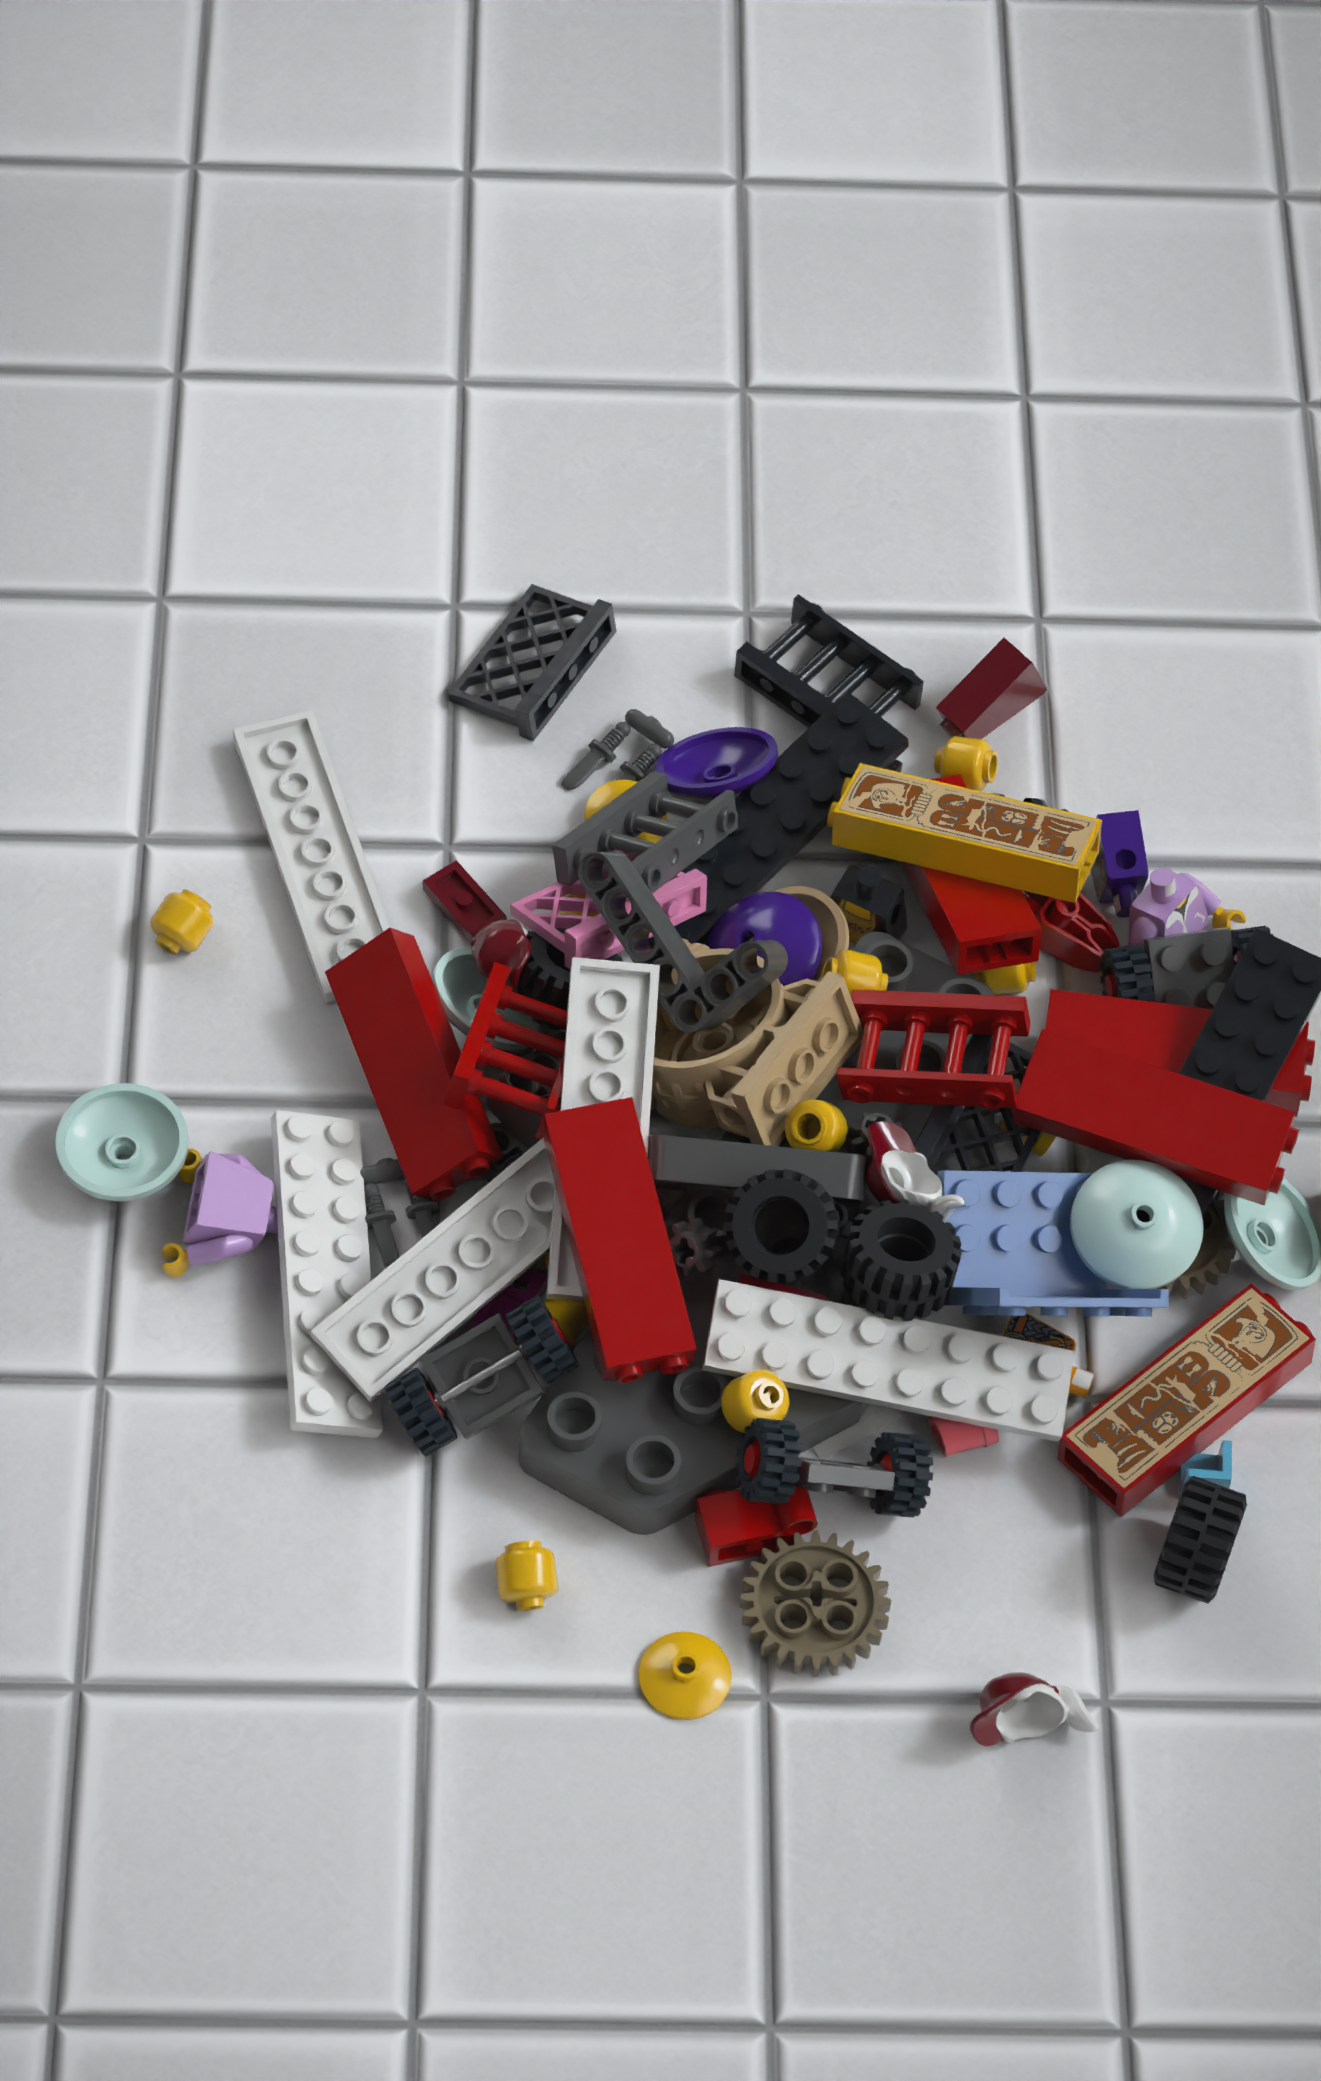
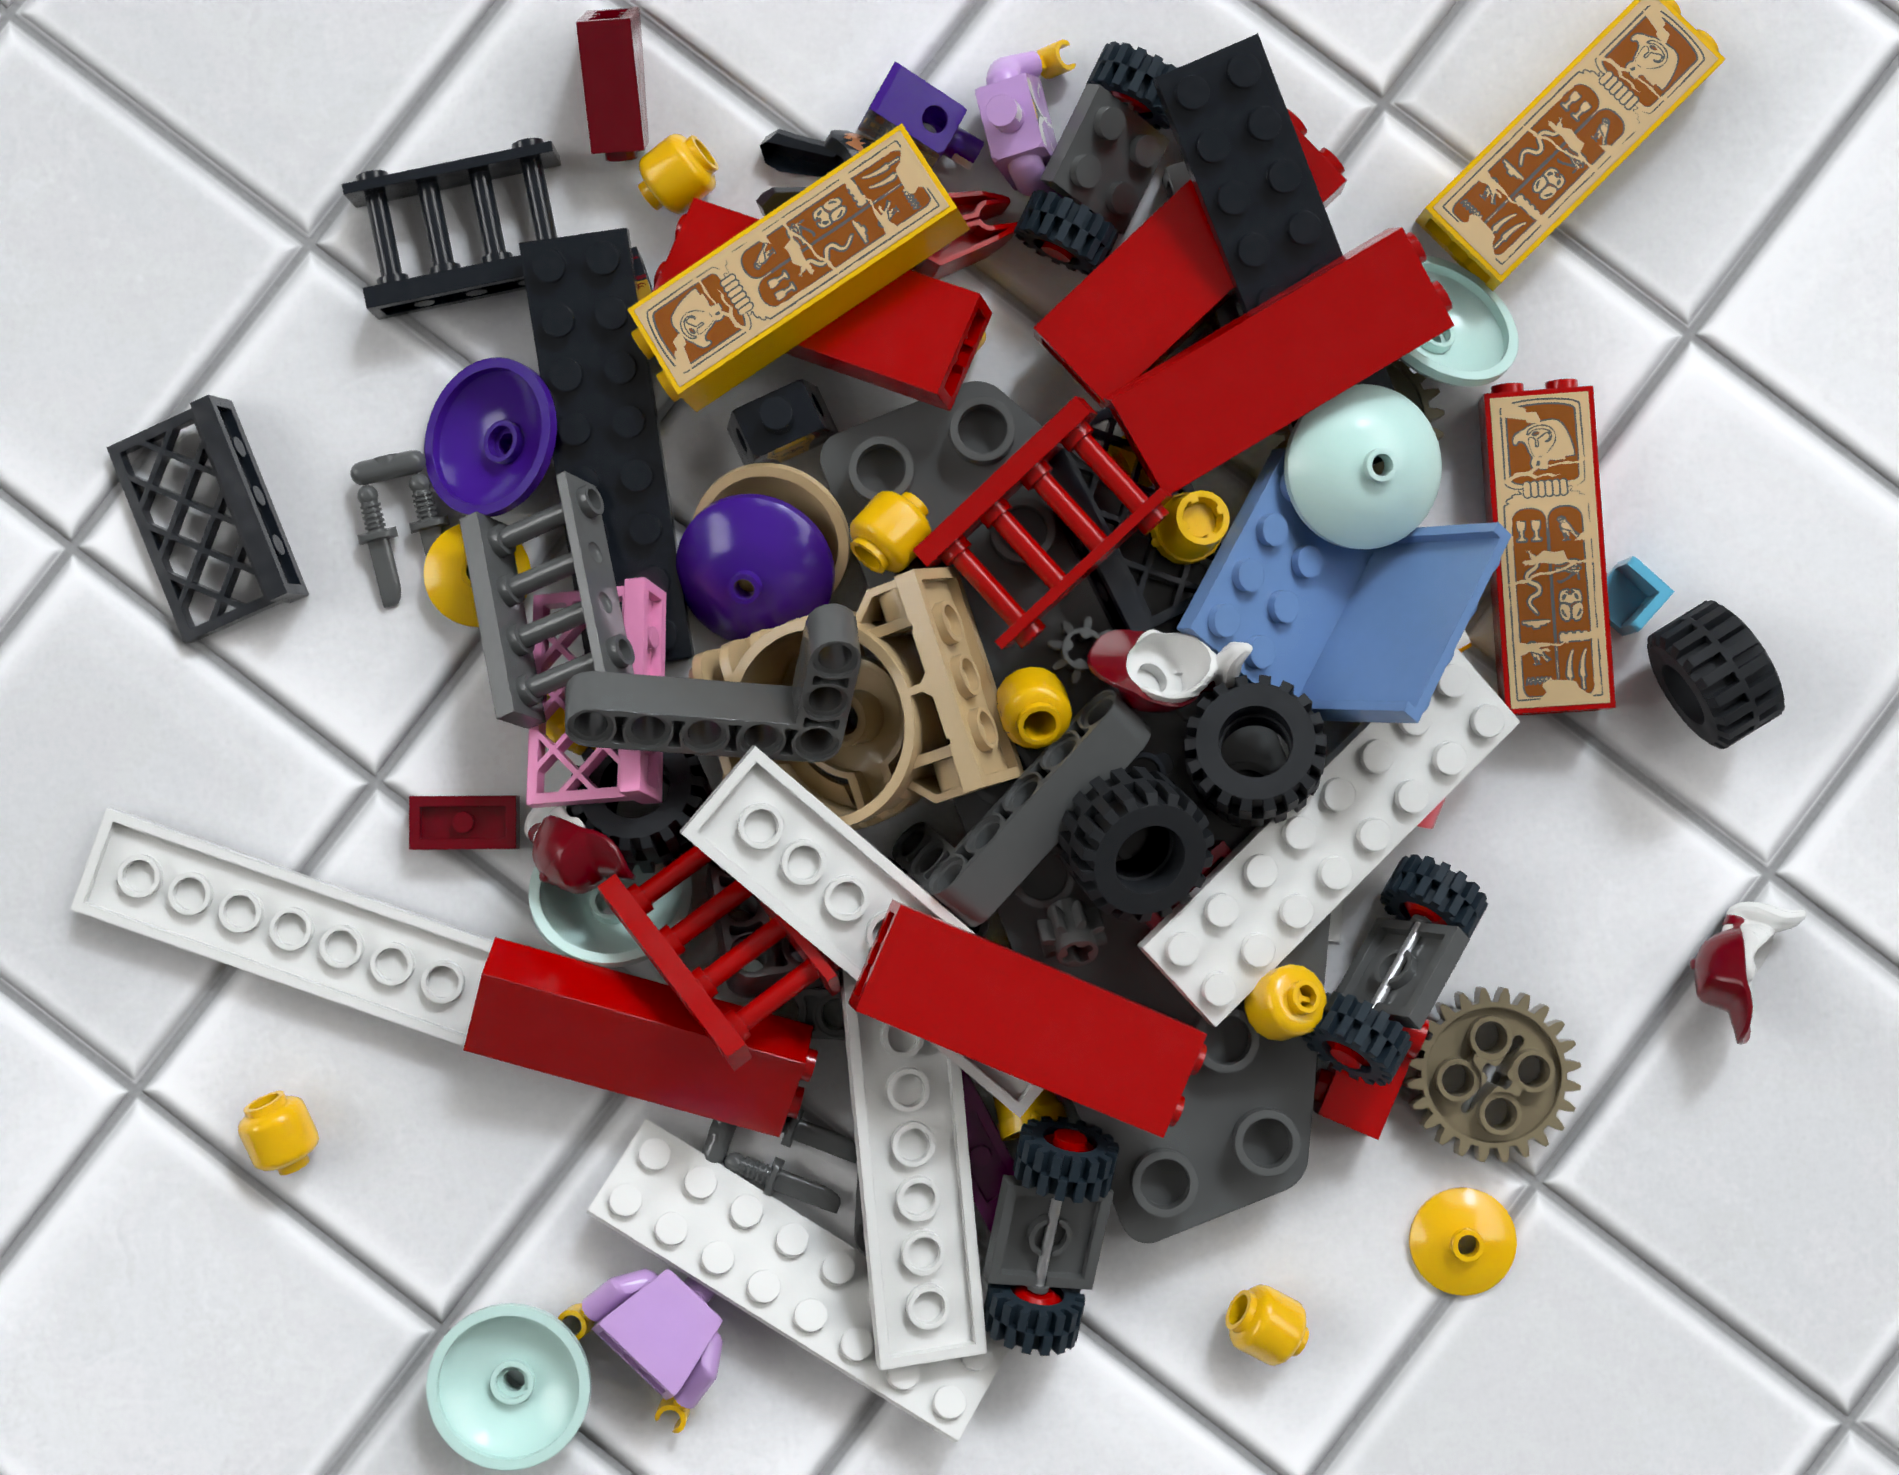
camera: 50 degrees left, 30 degrees up
none -> yellow piece [1150,490,1230,565]

